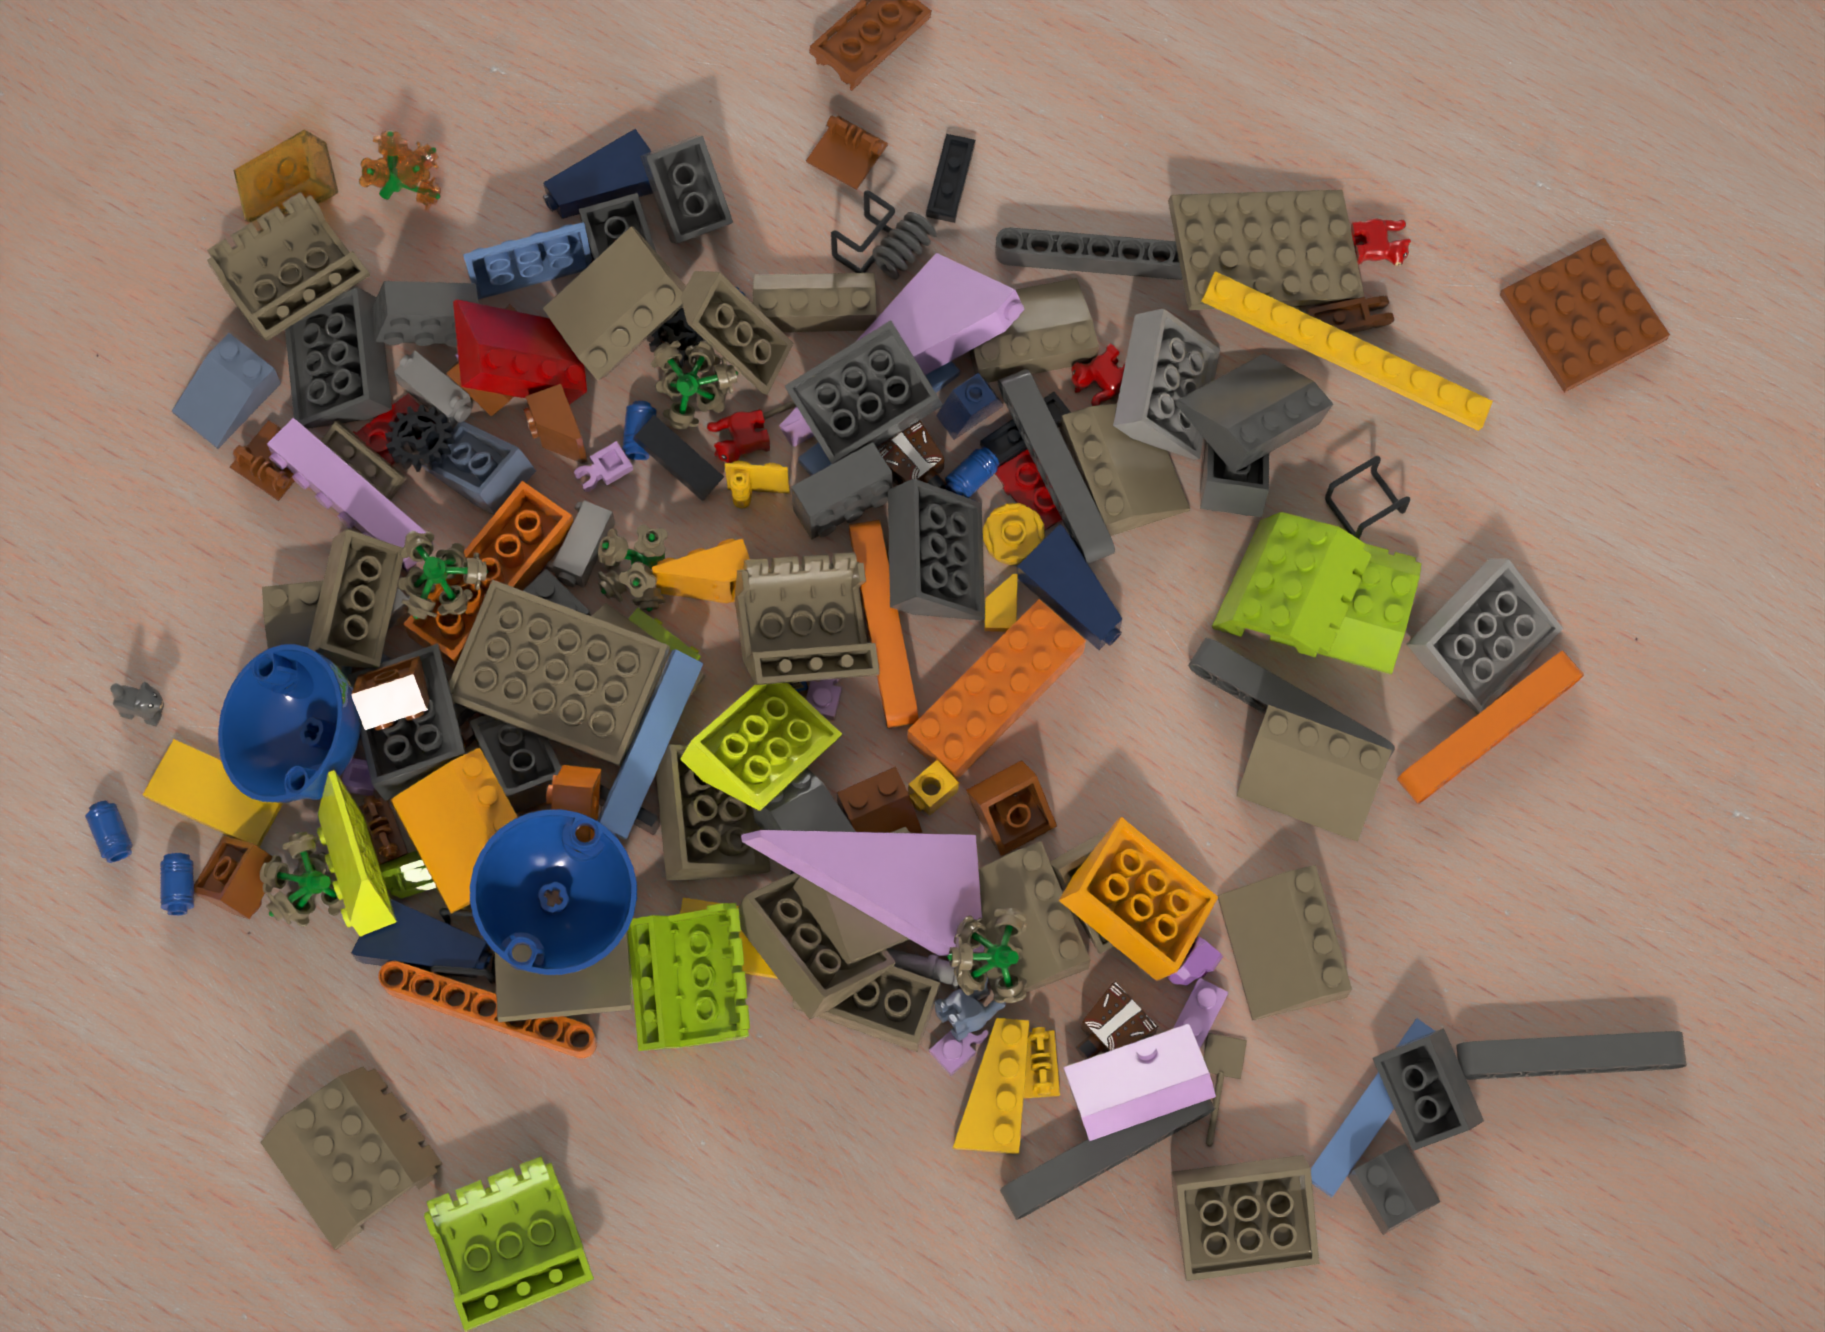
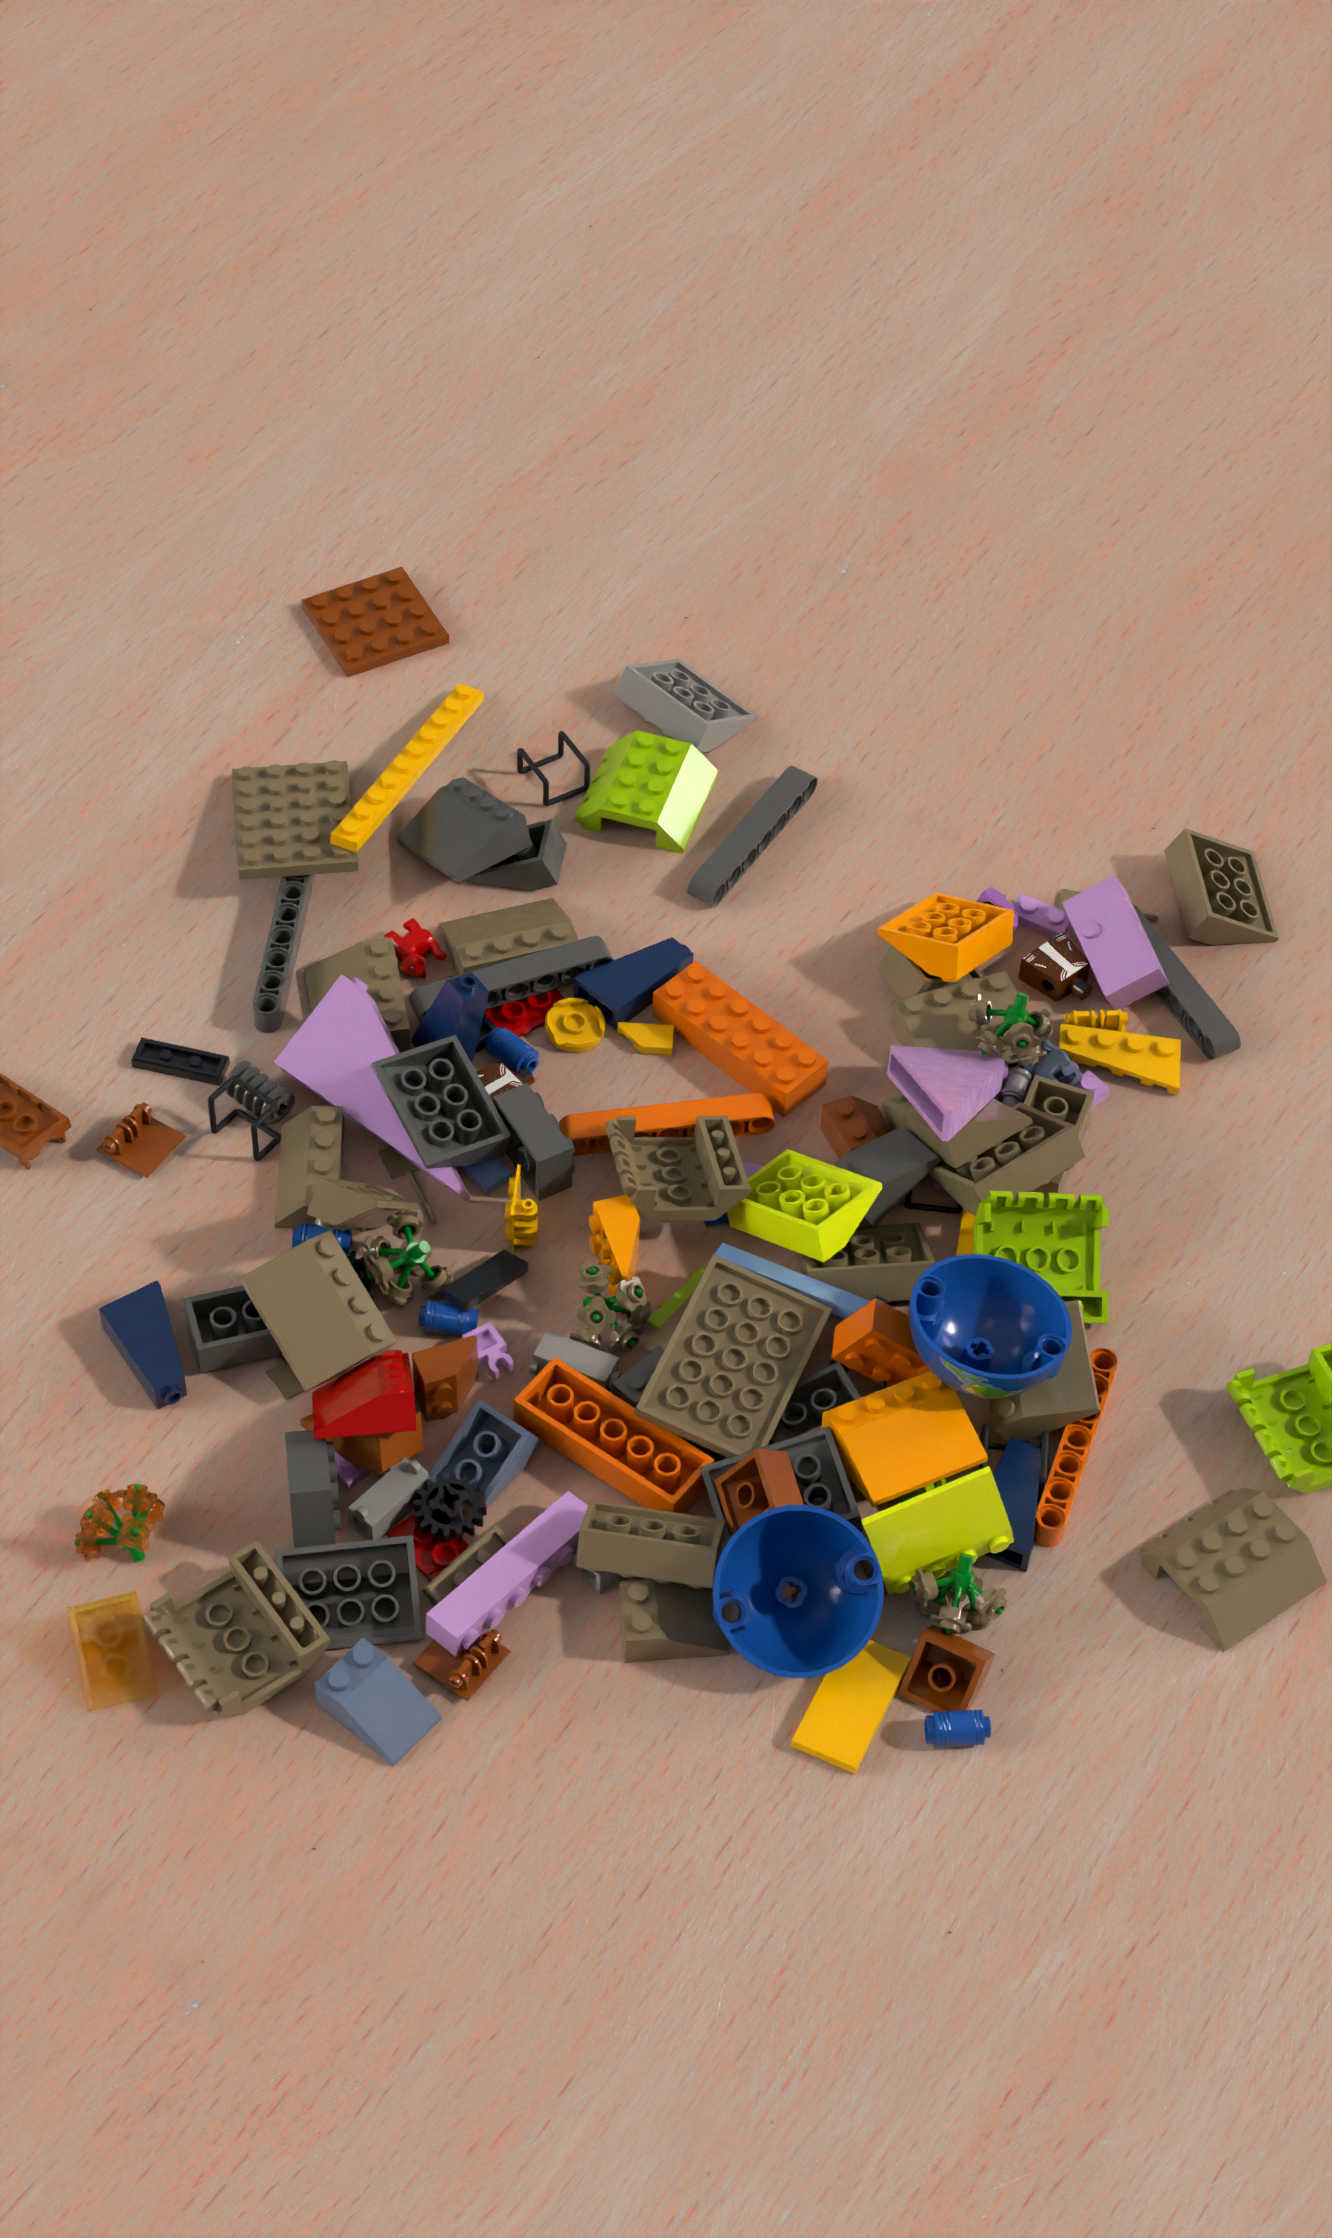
camera: 90 degrees left, 20 degrees down
blue head [85,800,133,863] -> none
dark grey animal [110,682,164,727] -> none
dark tan plant [397,531,488,620] -> none
medium blue slope [463,222,592,300] -> none
dark grey brick [640,135,733,244] -> none
red animal [707,409,770,464] -> none
dark grey slope [888,479,985,621] -> none
yellow brick [908,760,959,816] -> none
dark orange slope [966,760,1057,856] -> none
light grey slope [1113,308,1220,460] -> none
lime slope [1212,512,1372,657] -> none
dark tan slope [1218,865,1352,1021] -> none
dark tan slope [1236,705,1392,842] -> none
reddish brown hinge [1305,295,1395,334] -> none
medium blue tile [1311,1018,1435,1198] -> none
dark grey slope [1348,1143,1441,1235] -> none
red animal [1351,218,1411,266] -> none
dark grey slope [1373,1028,1484,1151] -> none
orange beam [1397,651,1584,804] -> none
dark grey beam [1456,1031,1687,1080] -> none

